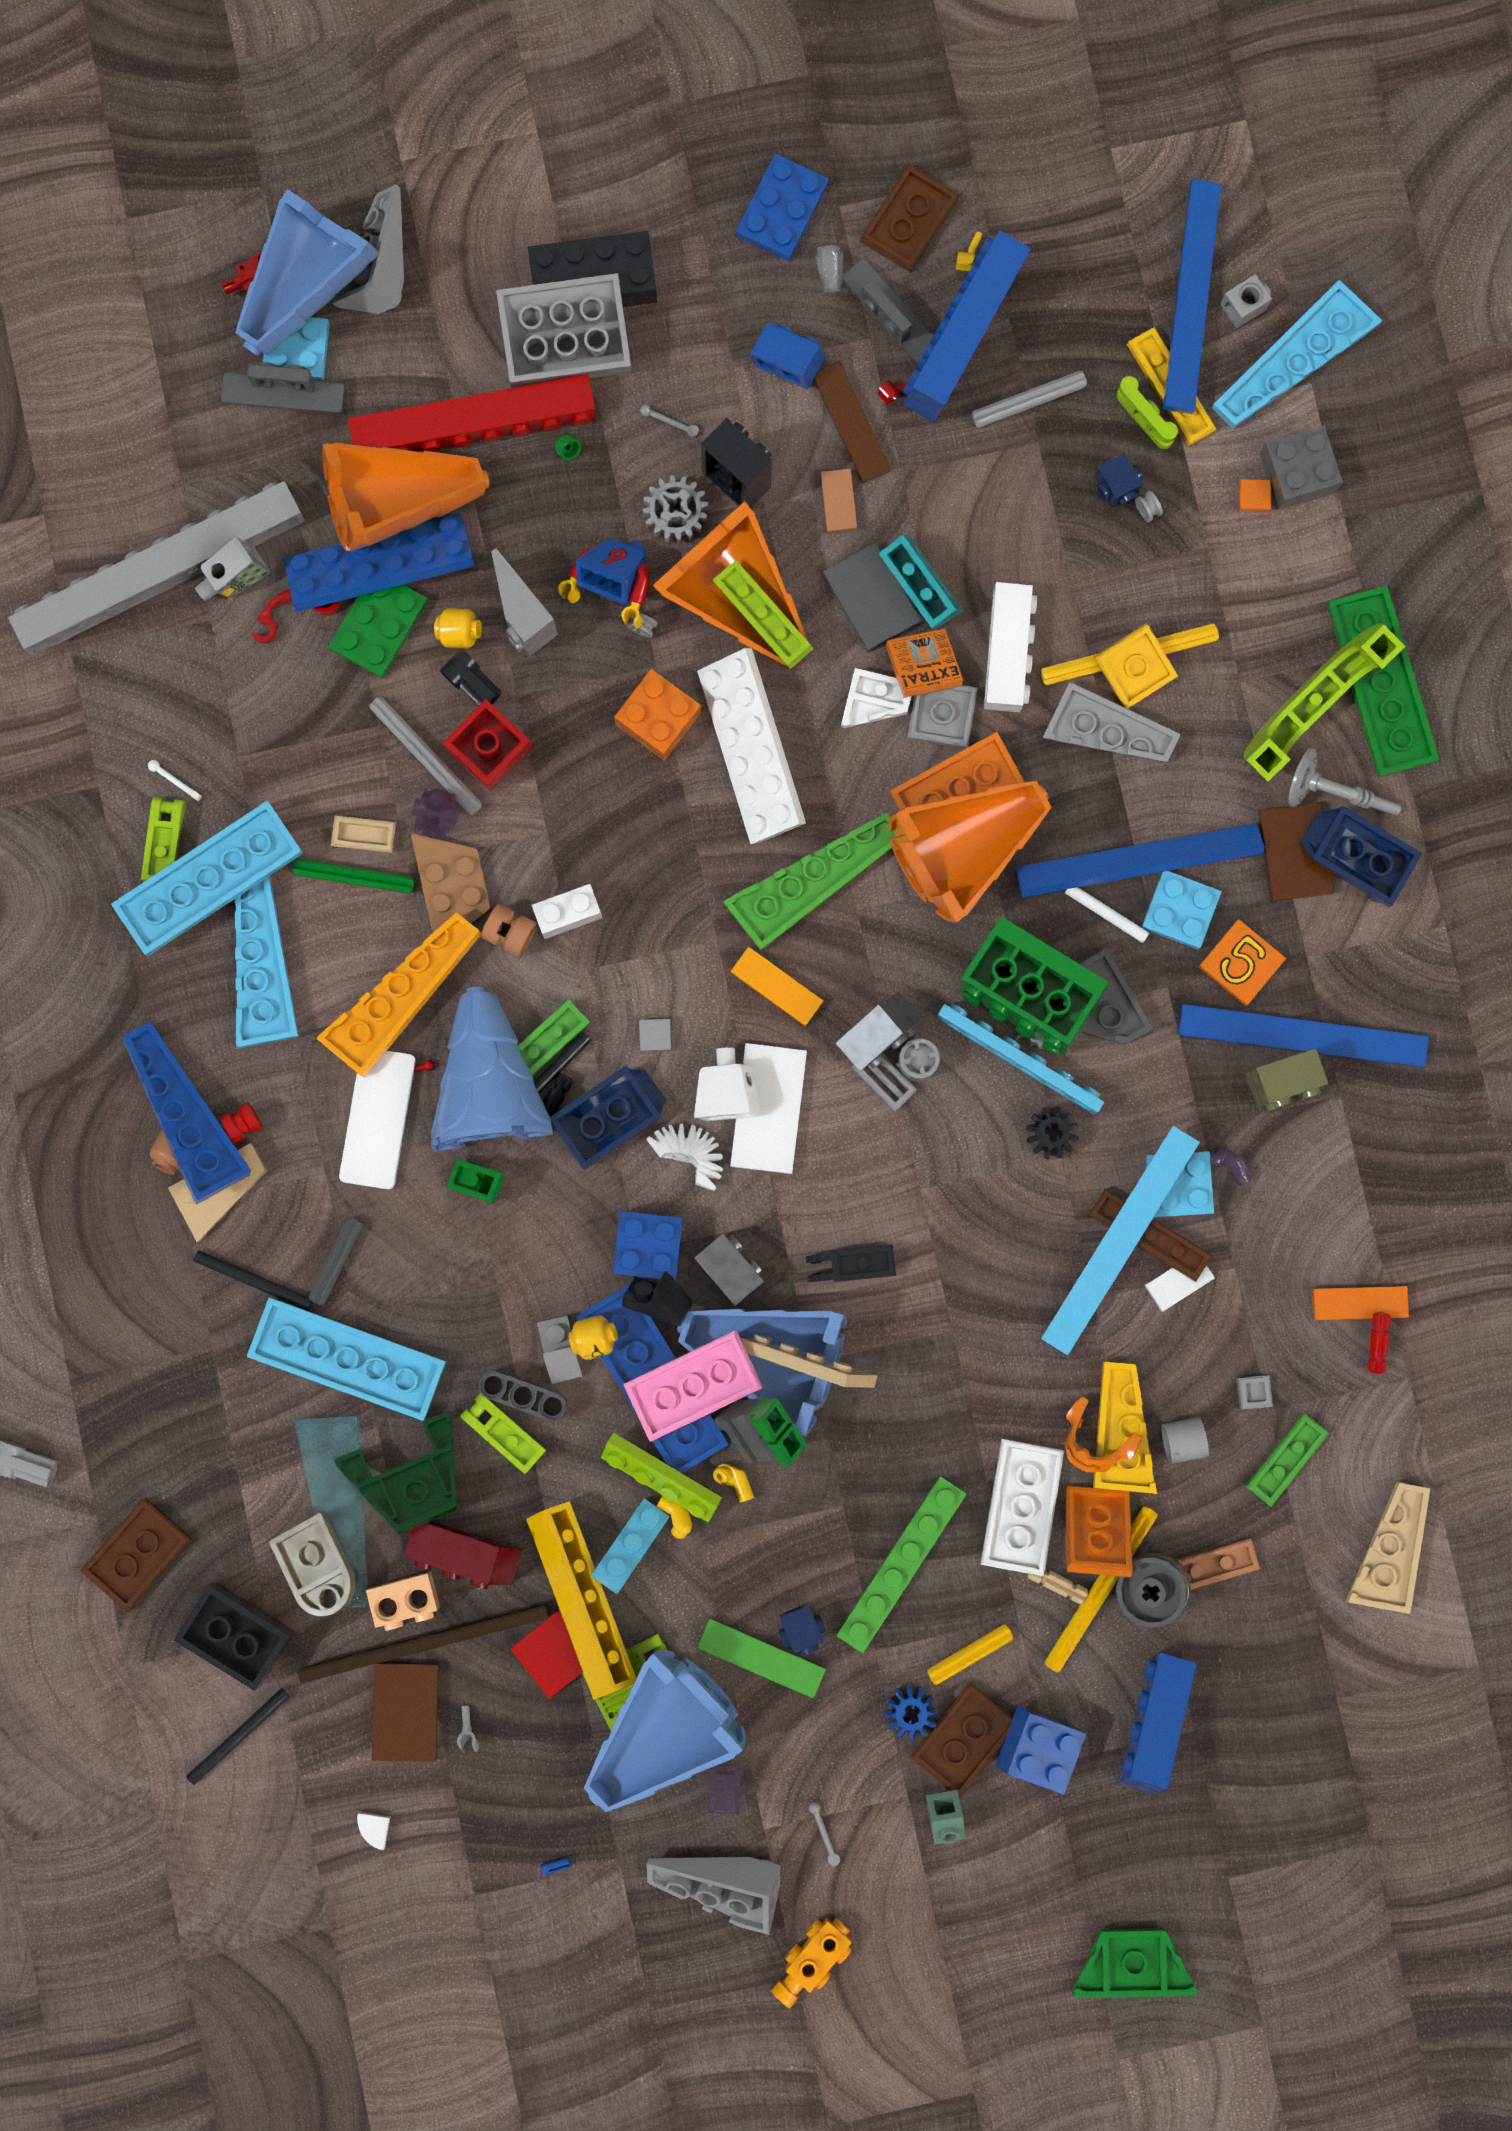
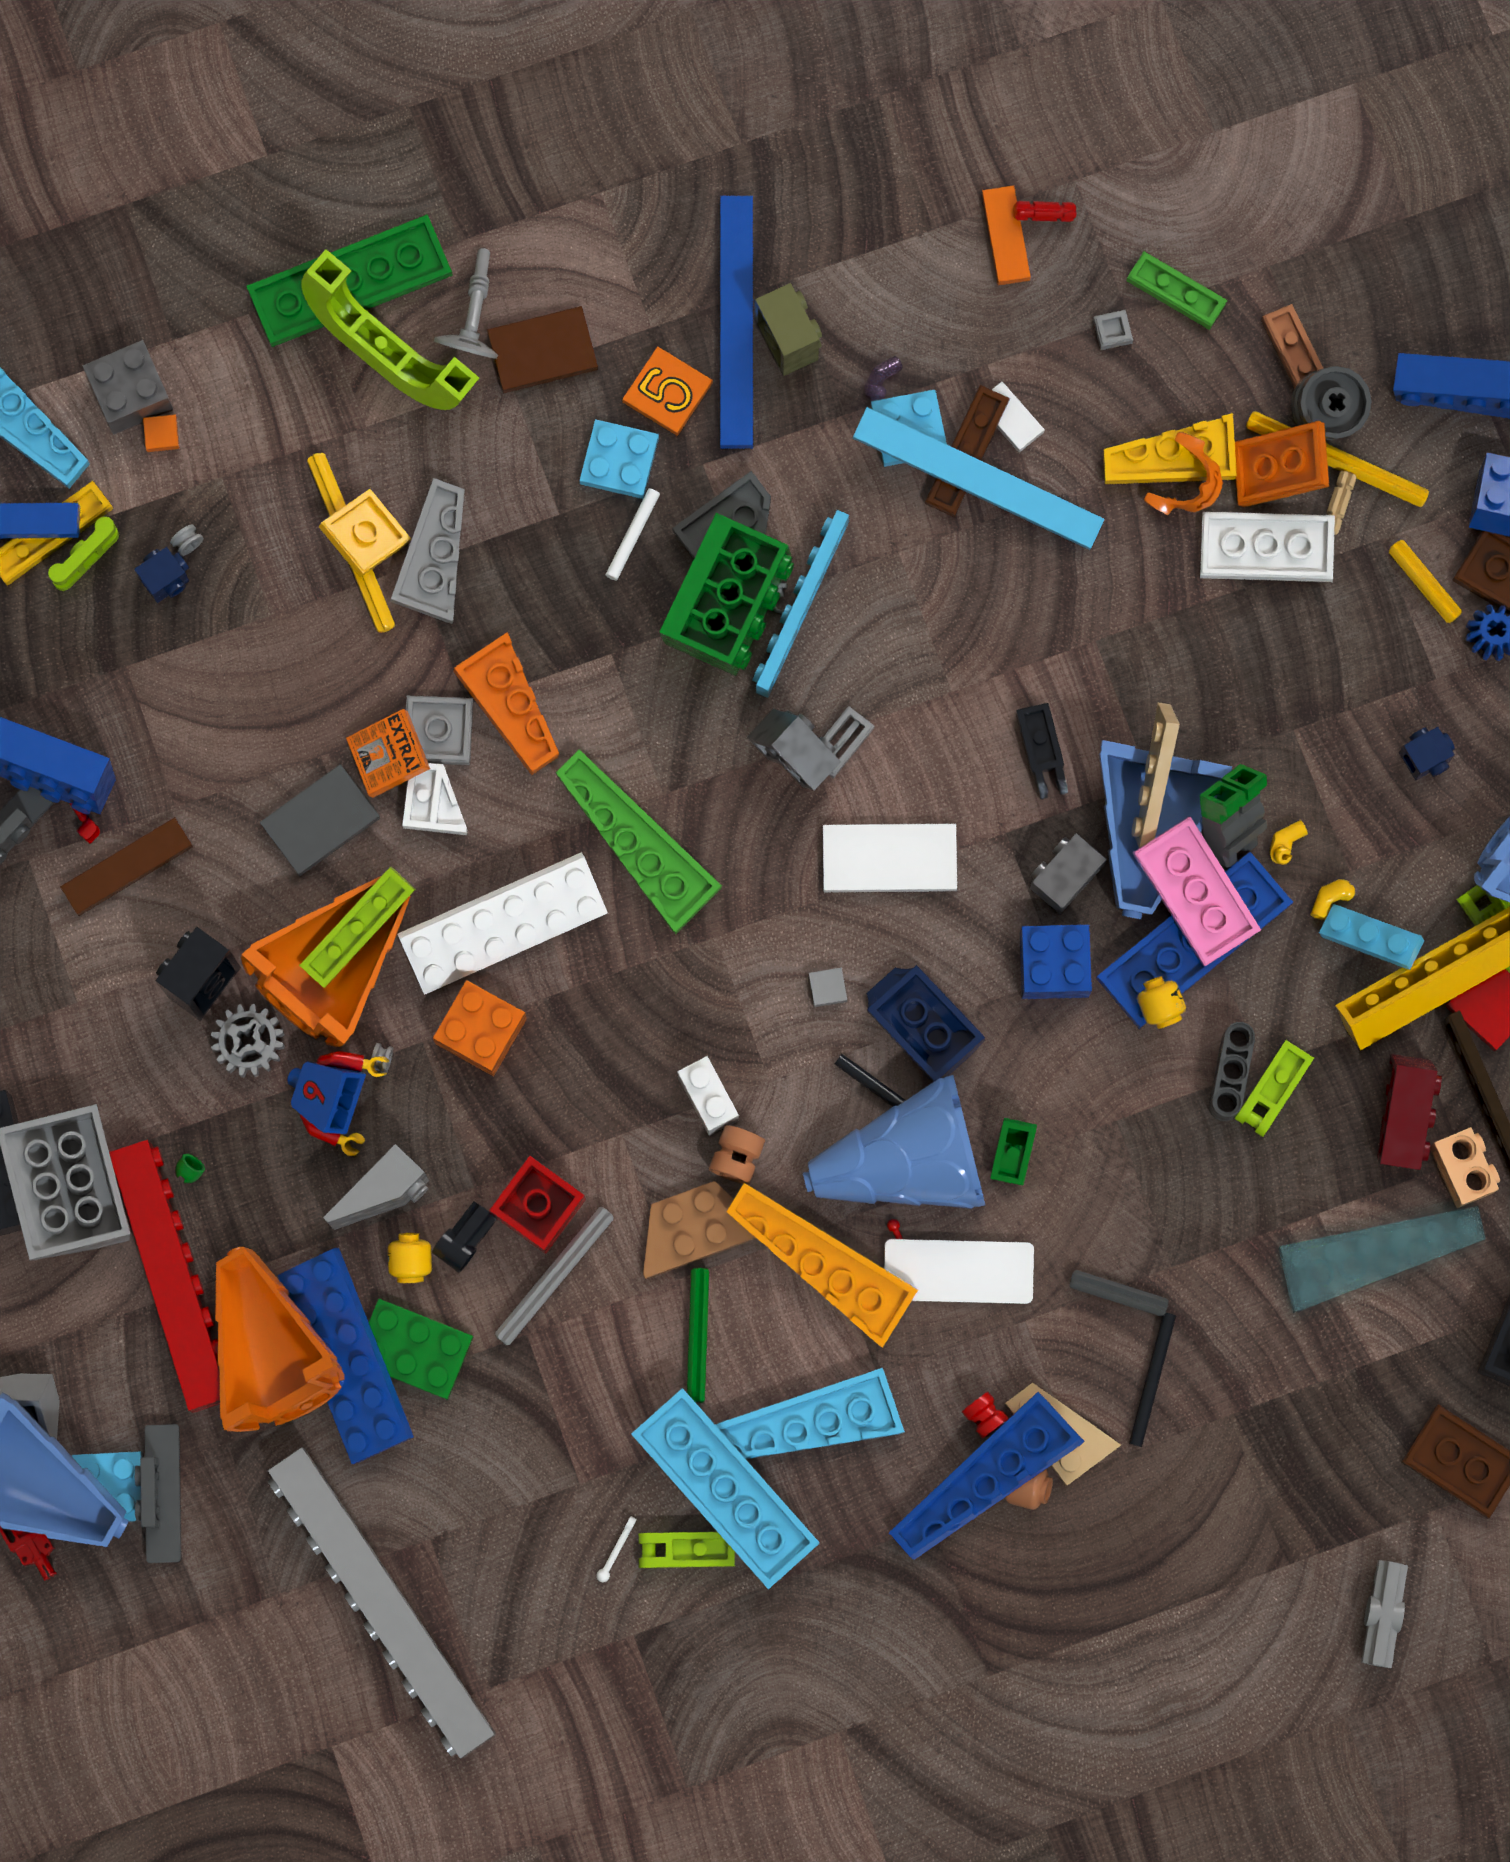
camera: 95 degrees left, 5 degrees down
light grey torso [194,537,271,601] -> none
medium azure plate [247,1297,447,1421] -> none
red piece [251,588,340,644] -> none
tile [269,1512,356,1616] -> none
tan tile [331,816,396,853] -> none
dark green wing [334,1411,458,1535] -> none
clear purple brick [412,787,459,839] -> none
bright green plate [518,1000,590,1076] -> none
light grey slope [537,1315,582,1384] -> none
black axle [543,1073,573,1117] -> none
lime plate [601,1433,722,1523] -> none
black slope [622,1271,693,1327] -> none
light grey hinge [640,404,699,438] -> none
white hair [646,1124,723,1191] -> none
white torso [694,1048,761,1121] -> none
bright green tile [697,1618,826,1699] -> none
light orange tile [730,947,824,1027] -> none
blue brick [750,322,825,390] -> none
nougat tile [820,469,857,534] -> none
bright green plate [836,1476,966,1654] -> none
teal brick [879,535,963,628] -> none
orange cone [888,781,1051,923] -> none
light grey piece [895,1038,940,1082] -> none
light grey axle [972,371,1087,428] -> none
white brick [984,582,1037,712] -> none
blue tile [1015,823,1265,897] -> none
black gear [1026,1107,1079,1160] -> none
light grey piece [1161,1417,1209,1464] -> none
dark blue slope [1300,806,1422,907] -> none
tan wing [1346,1482,1431,1614] -> none

